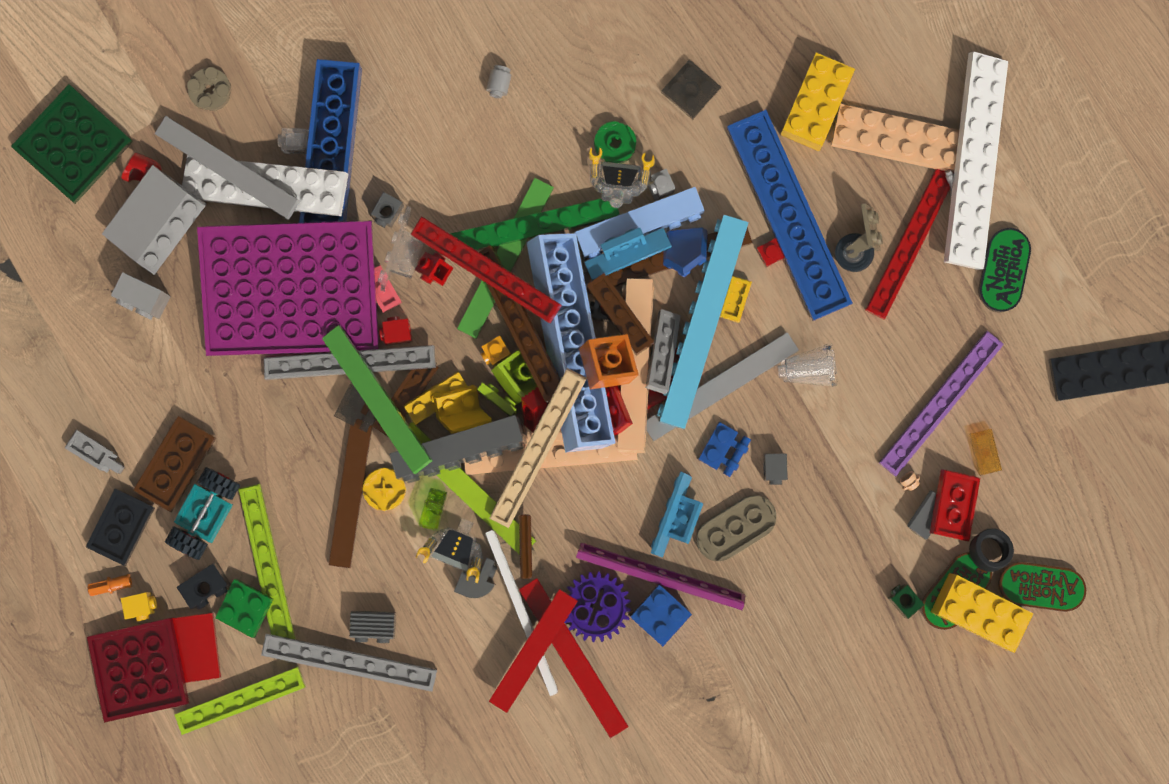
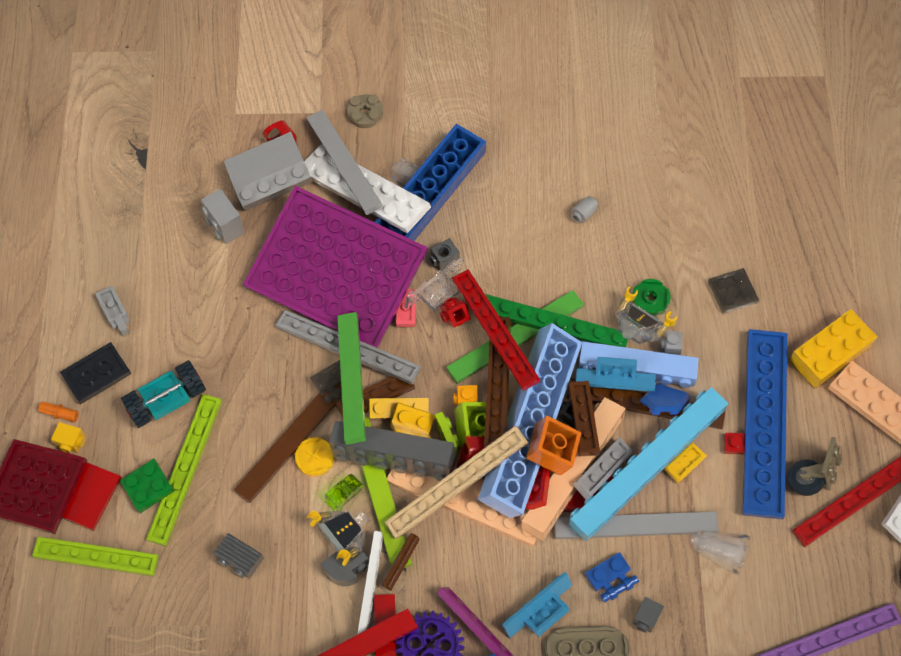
camera: 30 degrees right, 20 degrees down
dark green plate [11,84,133,204] -> none
reddish brown plate [133,416,216,512] -> none
black brick [177,563,231,610] -> none
light grey tile [261,634,437,692] -> none
red brick [379,316,413,346] -> none

